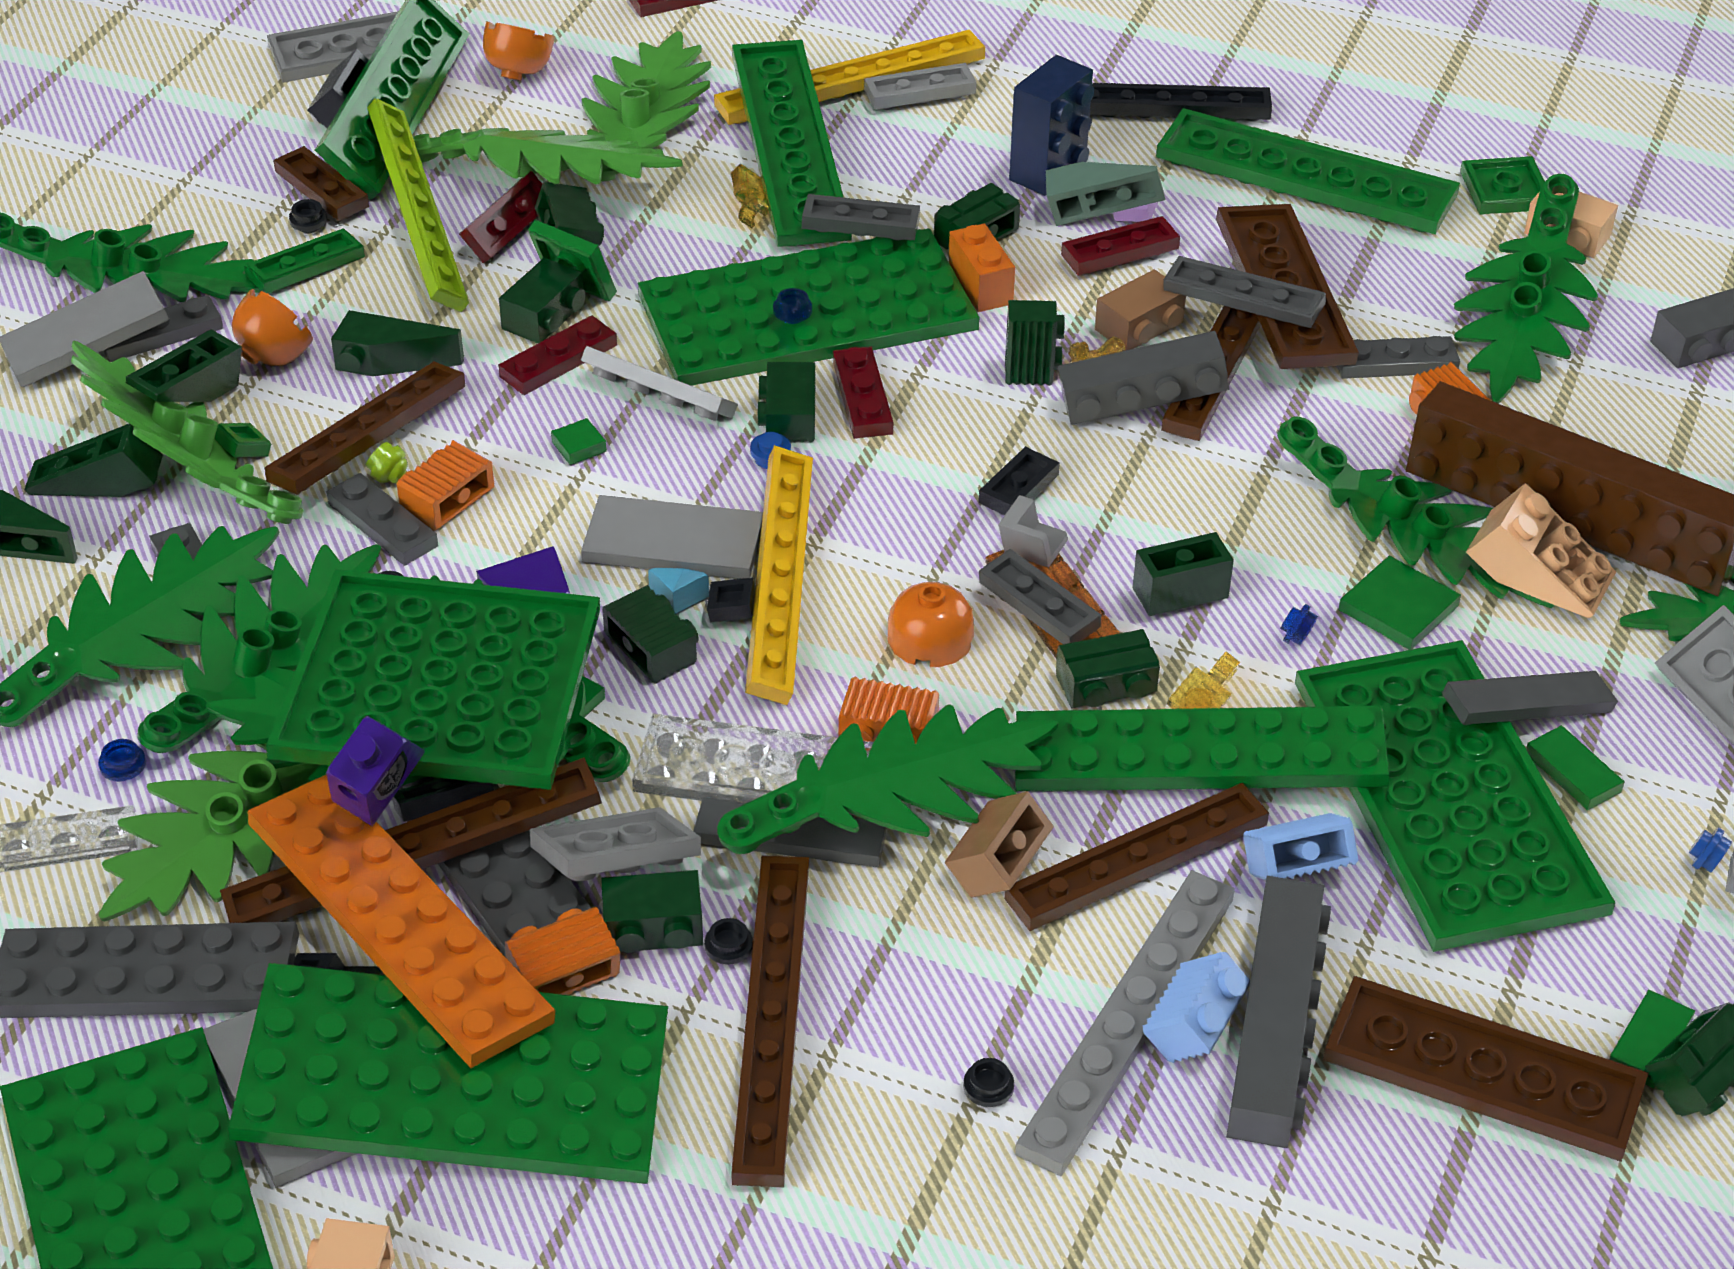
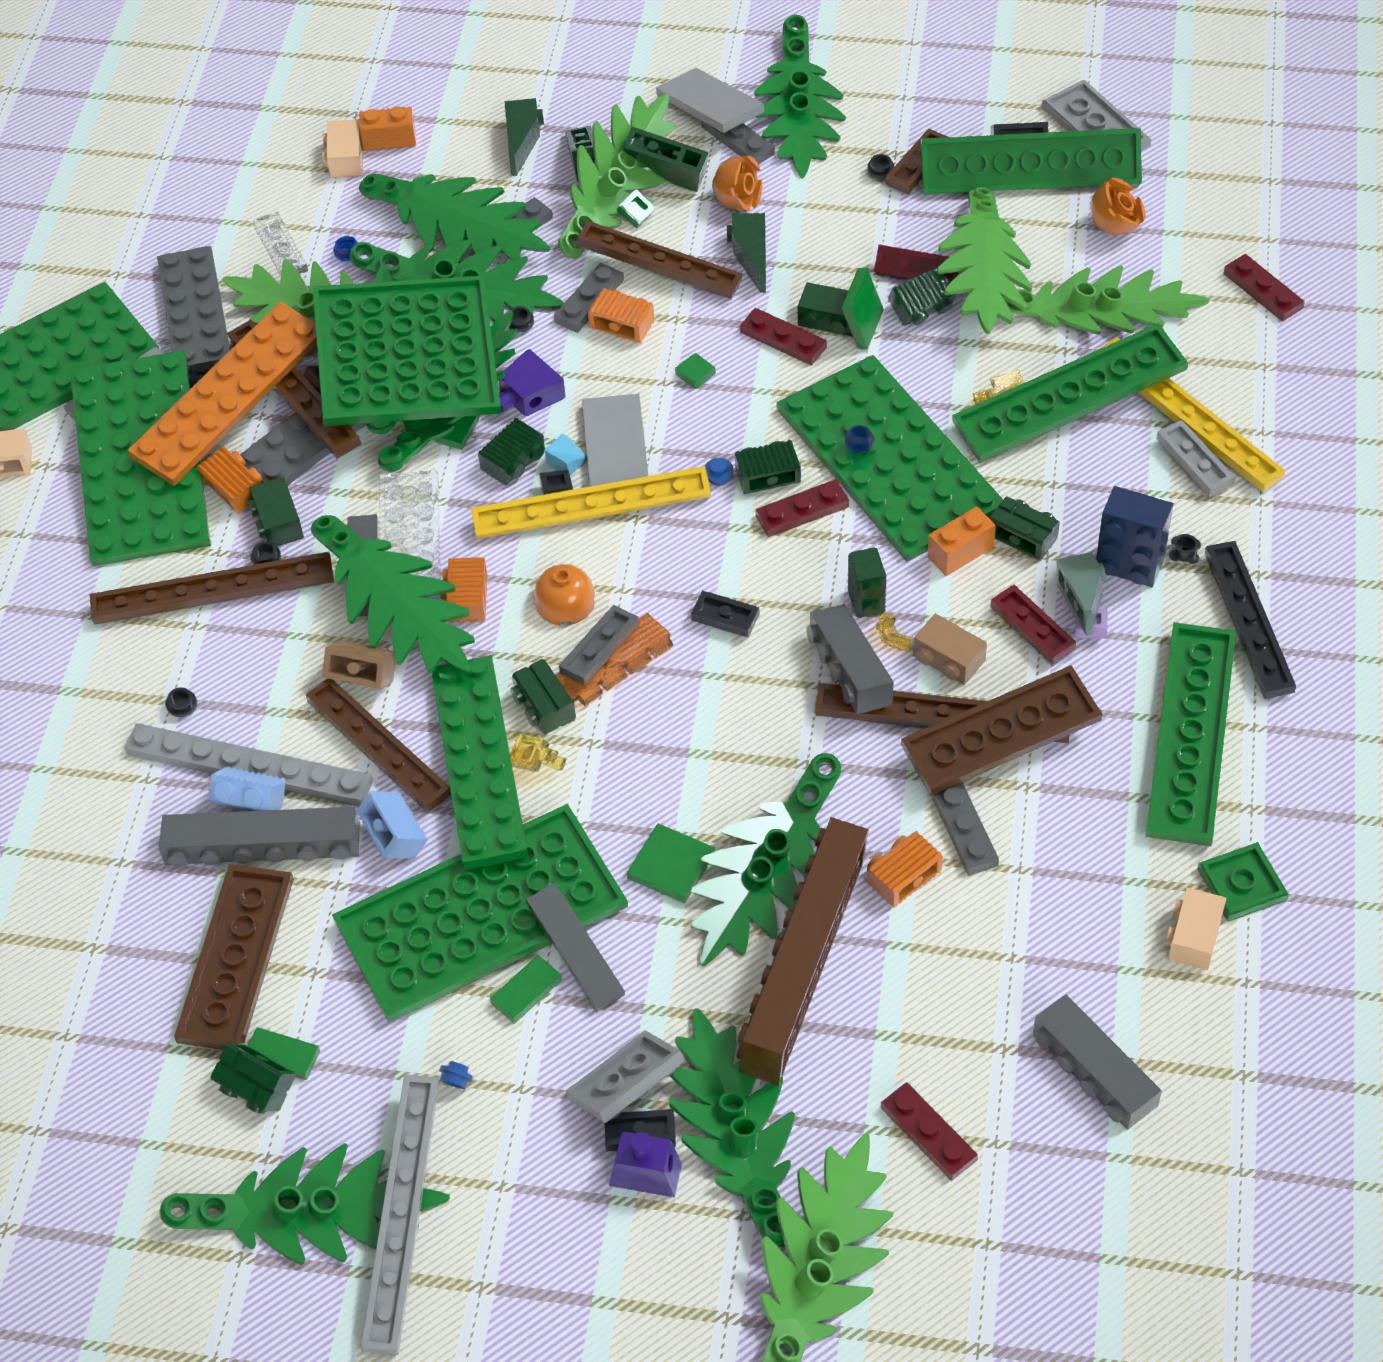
camera: 80 degrees right, 10 degrees up
green tile [244,228,365,293] -> none
dark purple torso [326,716,425,827] -> none
lime plate [365,441,408,484] -> none
lime tile [367,98,469,312] -> none
light grey plate [530,807,701,881] -> none
plate [581,346,738,421] -> none
dark grey plate [802,194,920,241] -> none
light grey panel [998,495,1068,568] -> none
dark green brick [1132,532,1234,616] -> none
dark grey tile [1163,256,1326,328] -> none
clear blue plate [1280,603,1319,646] -> none
green plant [1454,174,1598,404] -> none
light nougat slope [1466,483,1617,618] -> none

